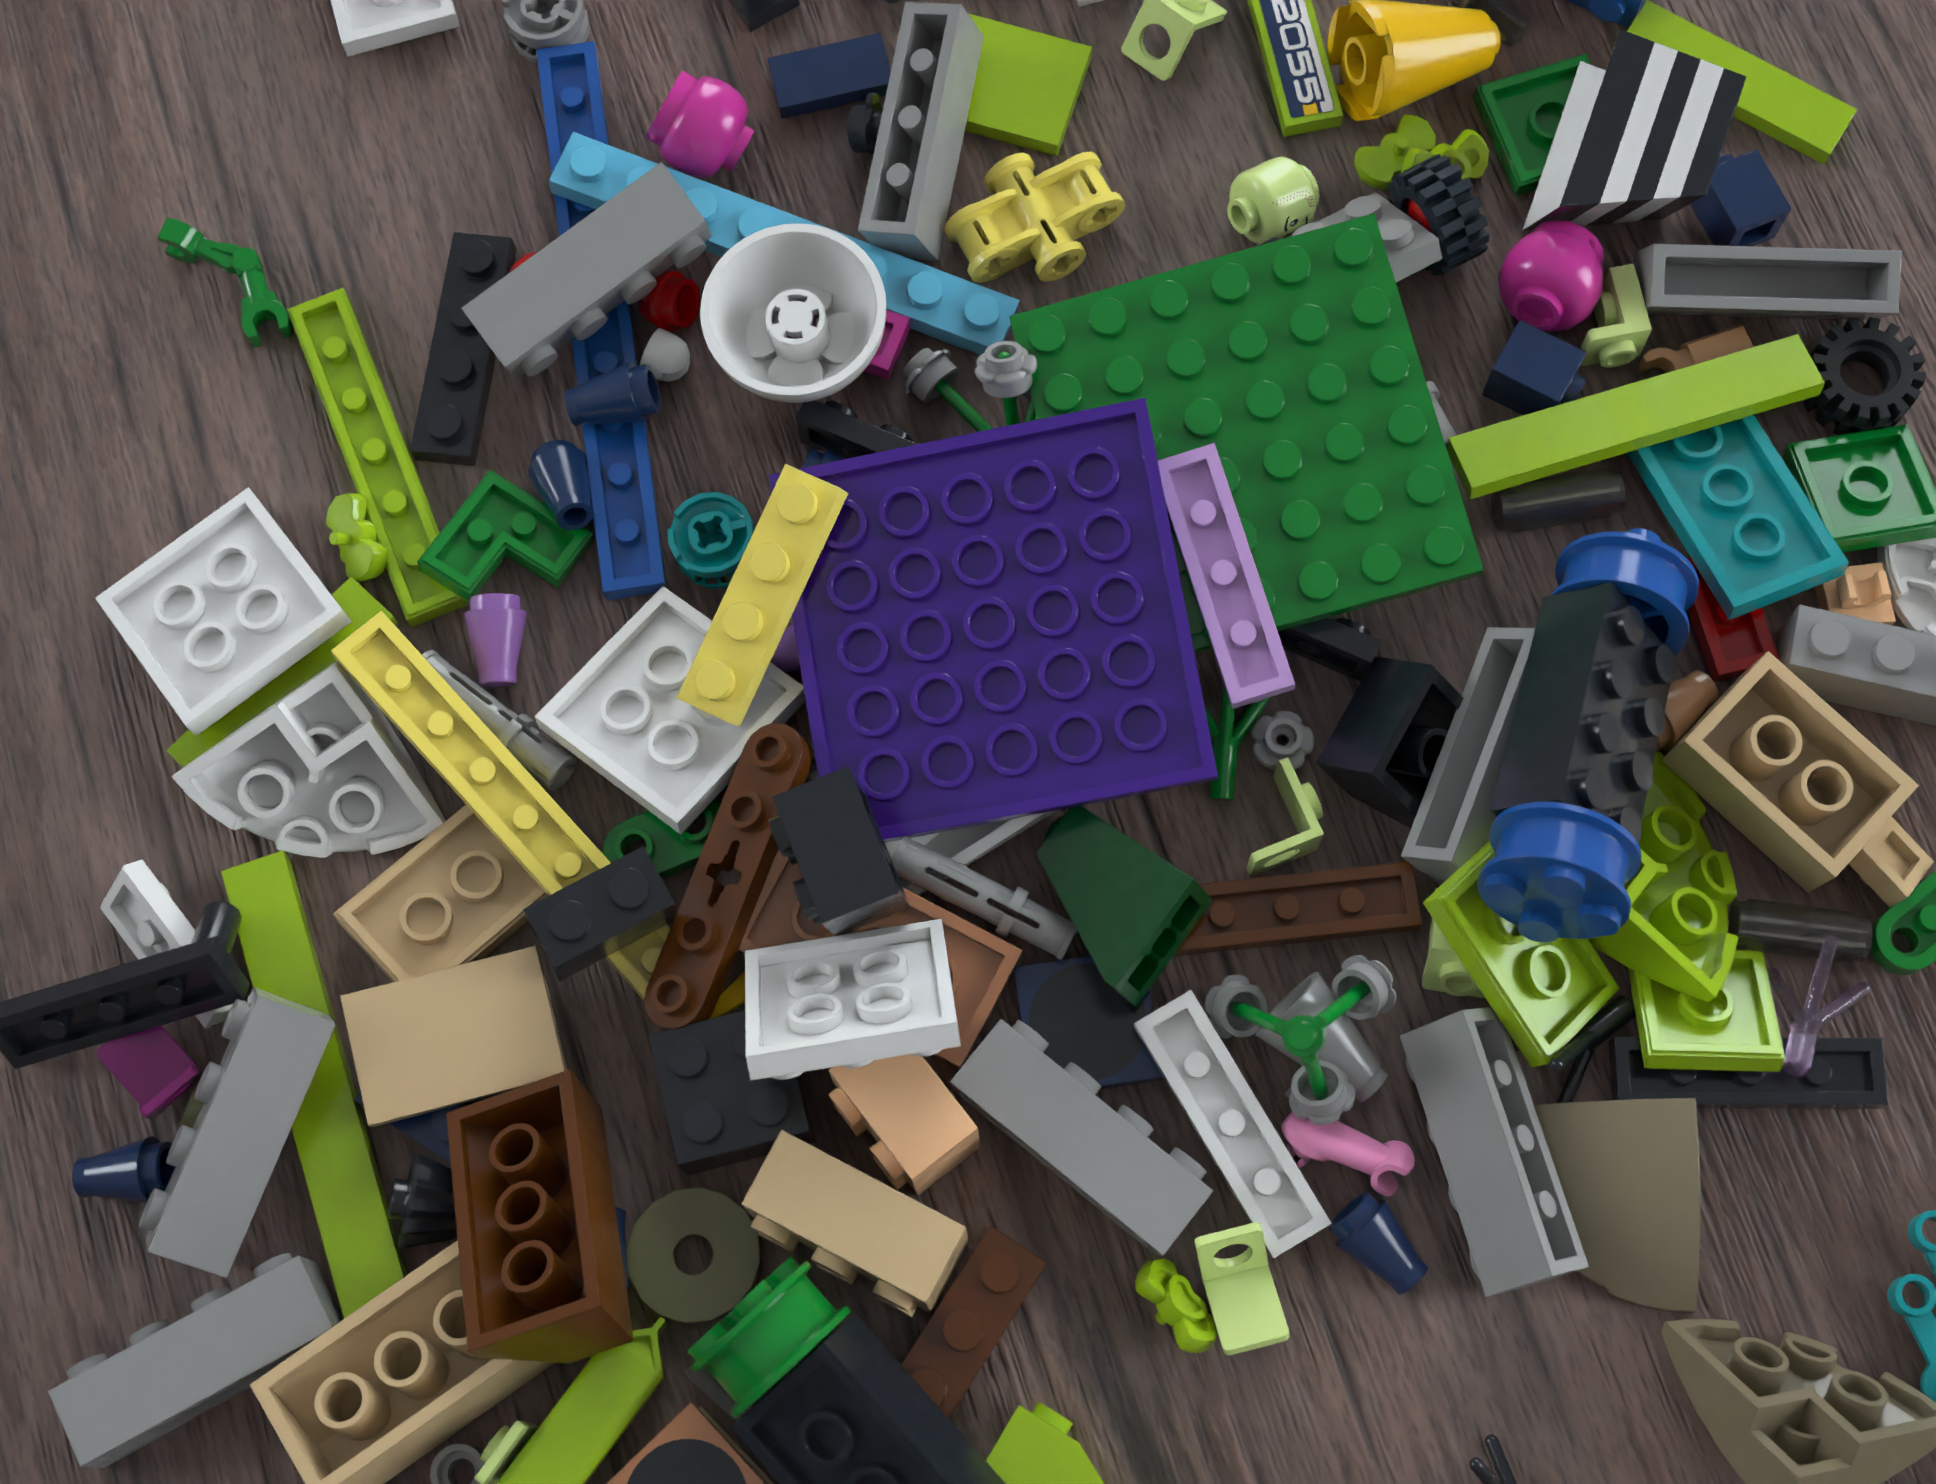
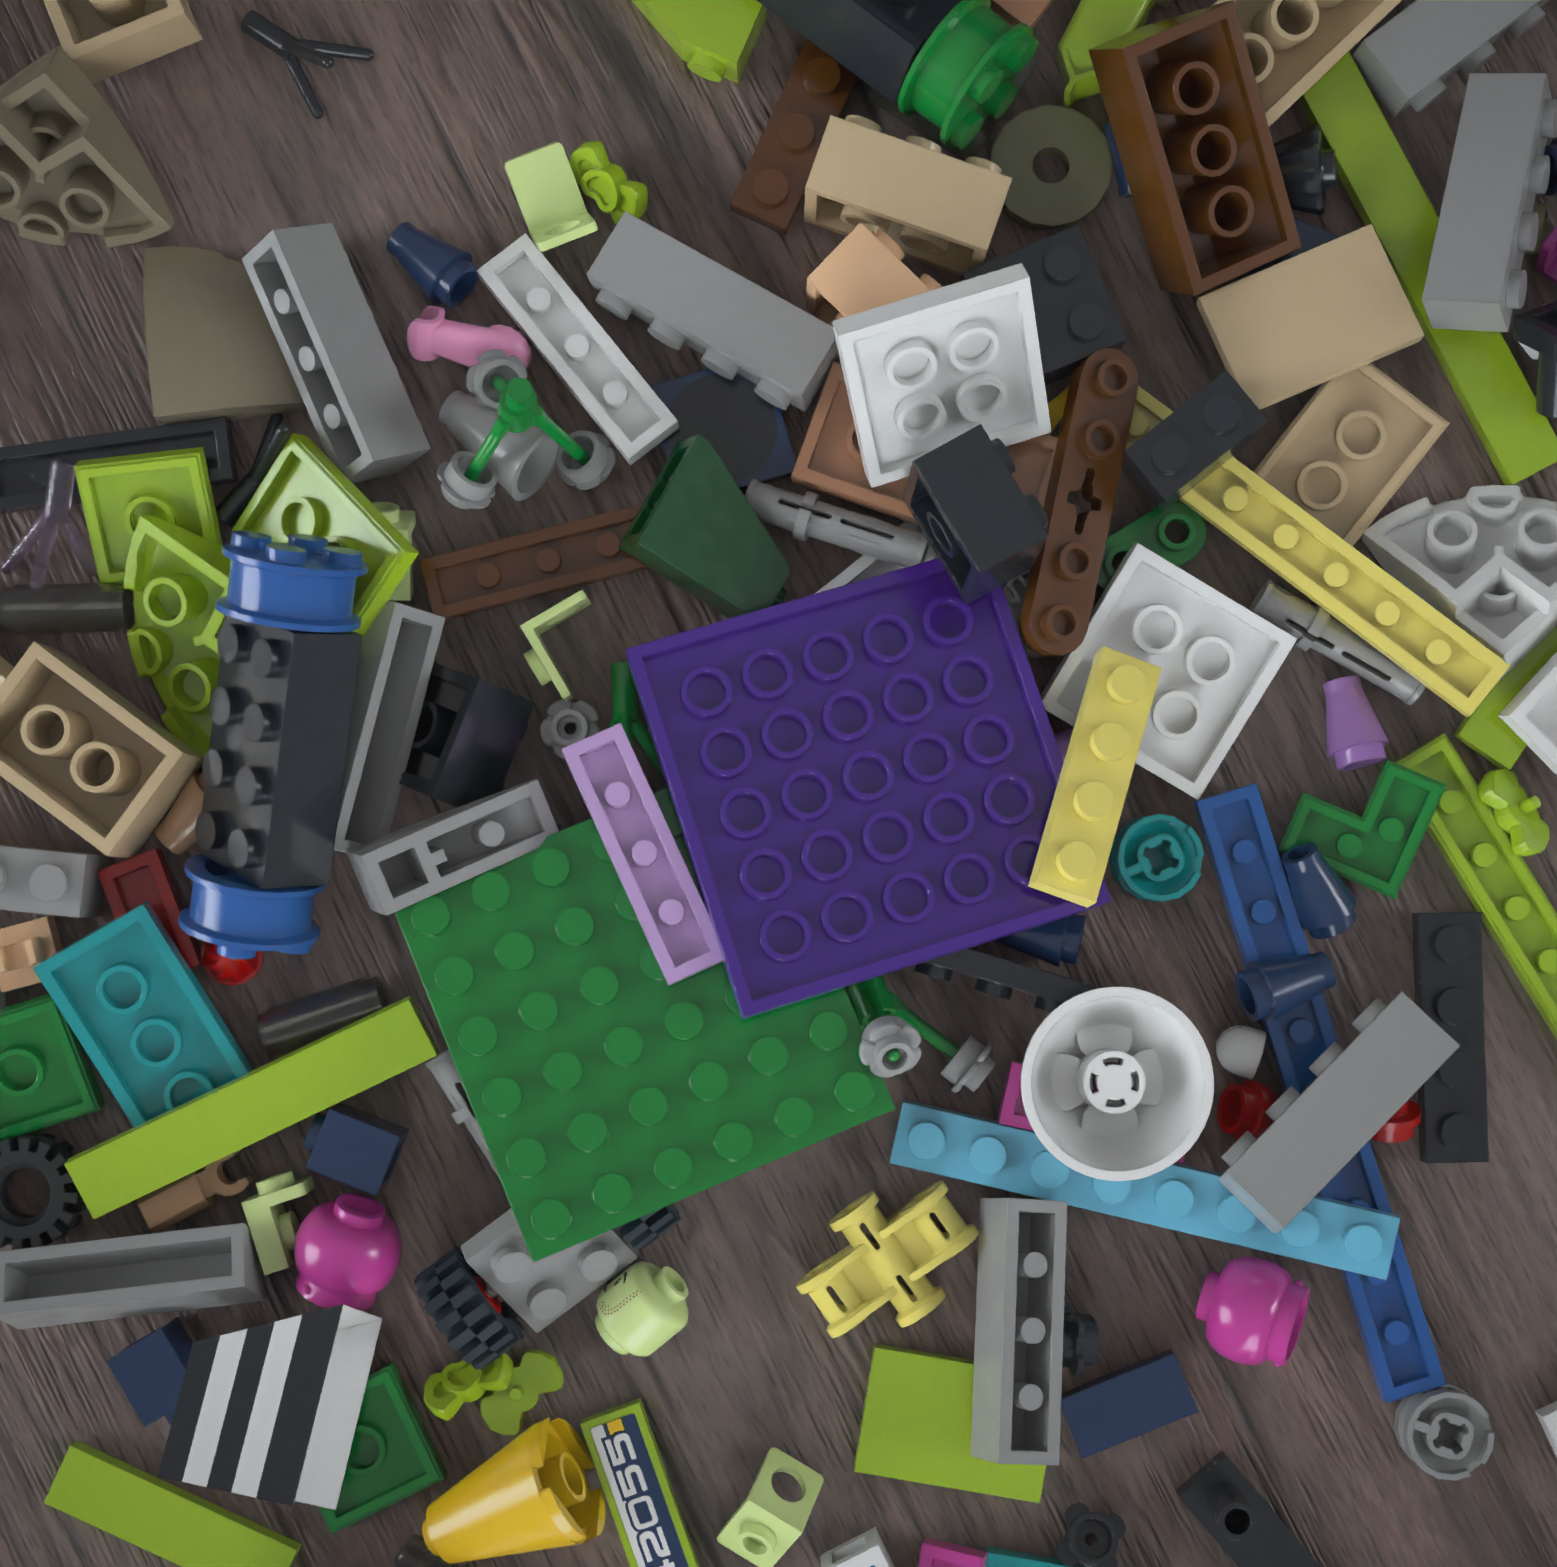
camera: 170 degrees right, 15 degrees up
none -> light grey slope [346,779,559,916]

